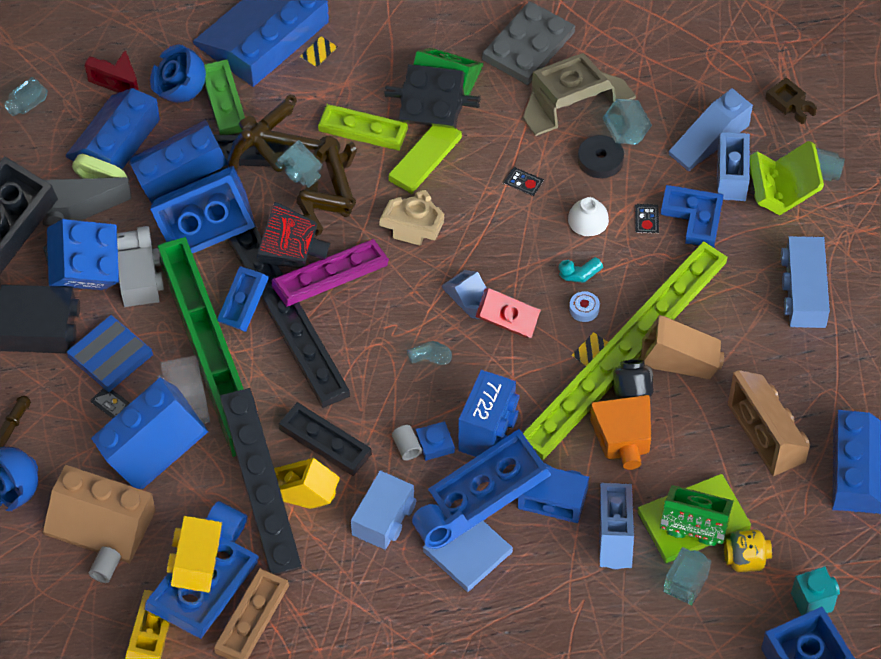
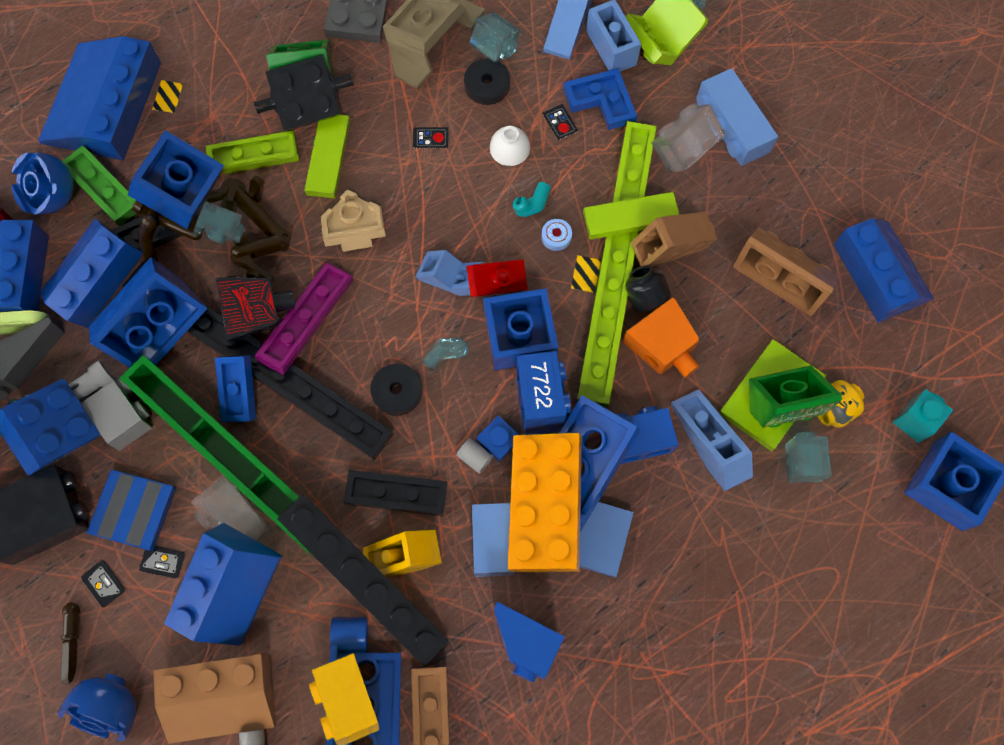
camera: 30 degrees left, 15 degrees up
none -> black sticker [81,560,125,608]
none -> blue brick [128,130,224,229]
none -> black piece [370,364,422,416]
none -> blue brick [483,288,558,371]
none -> blue slope [494,602,565,683]
none -> light orange plate [508,433,582,572]
none -> lime tile [583,192,680,240]
none -> clear brick [651,104,726,172]

